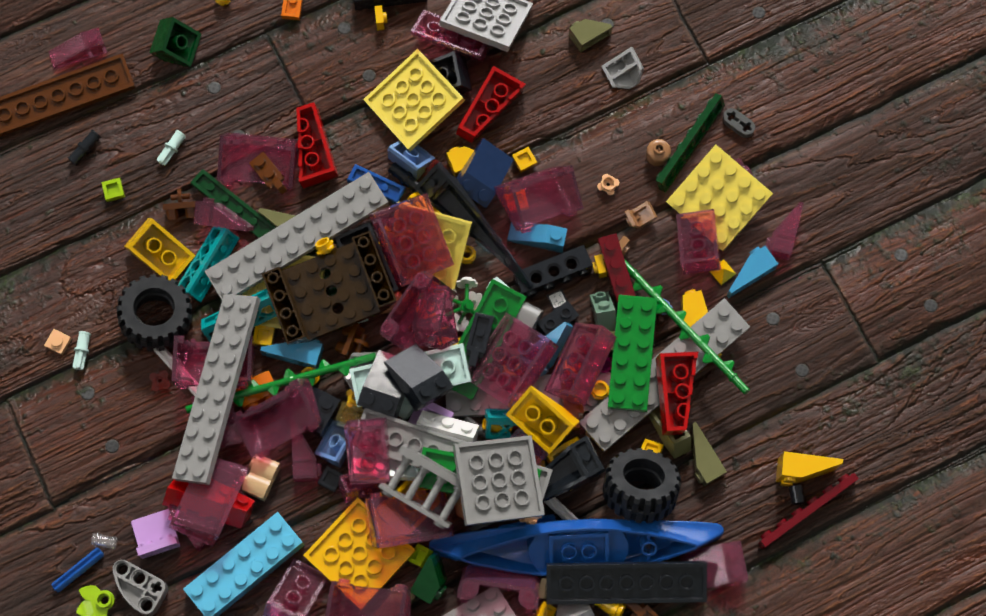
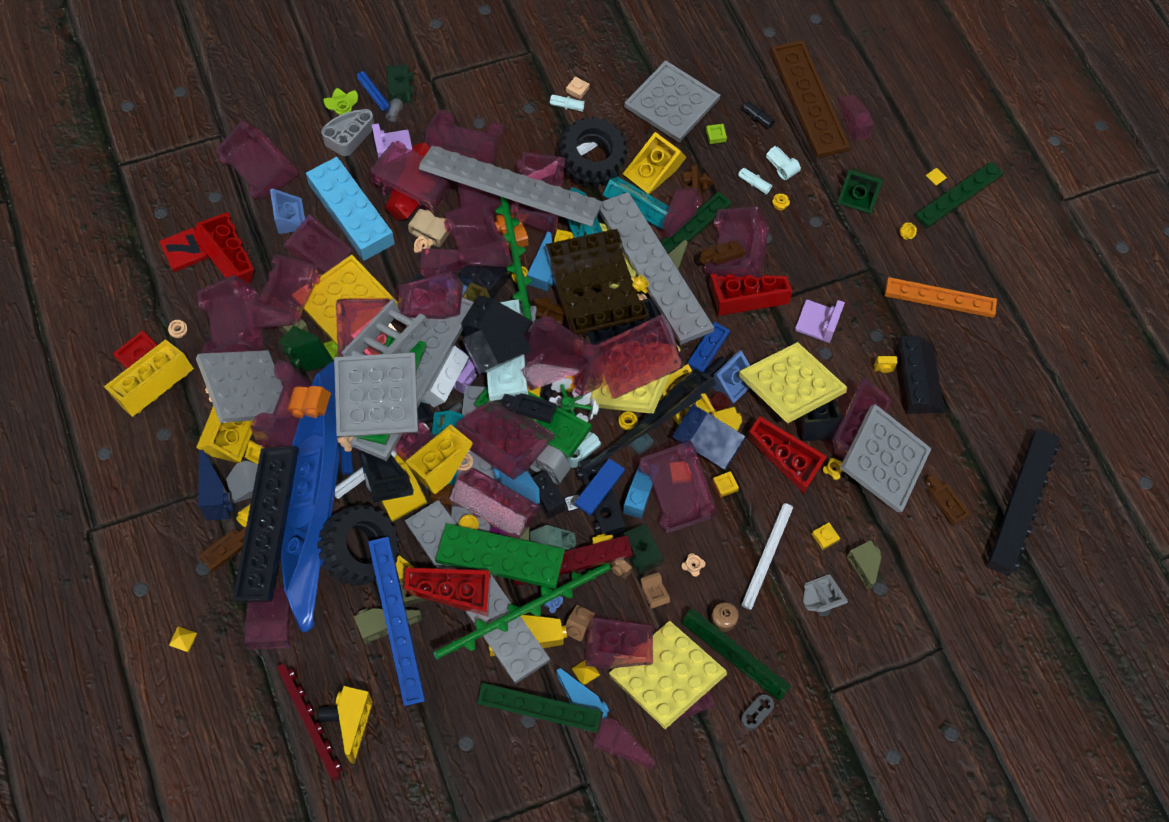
camera: 95 degrees right, 10 degrees down
none -> orange brick [287,386,331,418]
none -> blue plate [368,537,426,706]
none -> clear green brick [387,64,414,104]
none -> light nougat plate [414,236,433,256]
none -> clear pink windscreen [425,109,506,165]
none -> dark green plate [477,683,603,733]
none -> medium nougat bracket [565,605,595,641]
none -> blue tile [574,458,625,516]
none -> light grey plate [624,60,720,142]
none -> clear green brick [624,524,663,574]
none -> white axle [742,503,793,610]
none -> light aqua piece [766,146,801,180]
none -> yellow plate [772,194,790,210]
none -> lavender bracket [795,300,845,343]
none -> yellow plate [812,522,840,550]
none -> yellow plate [823,458,844,480]

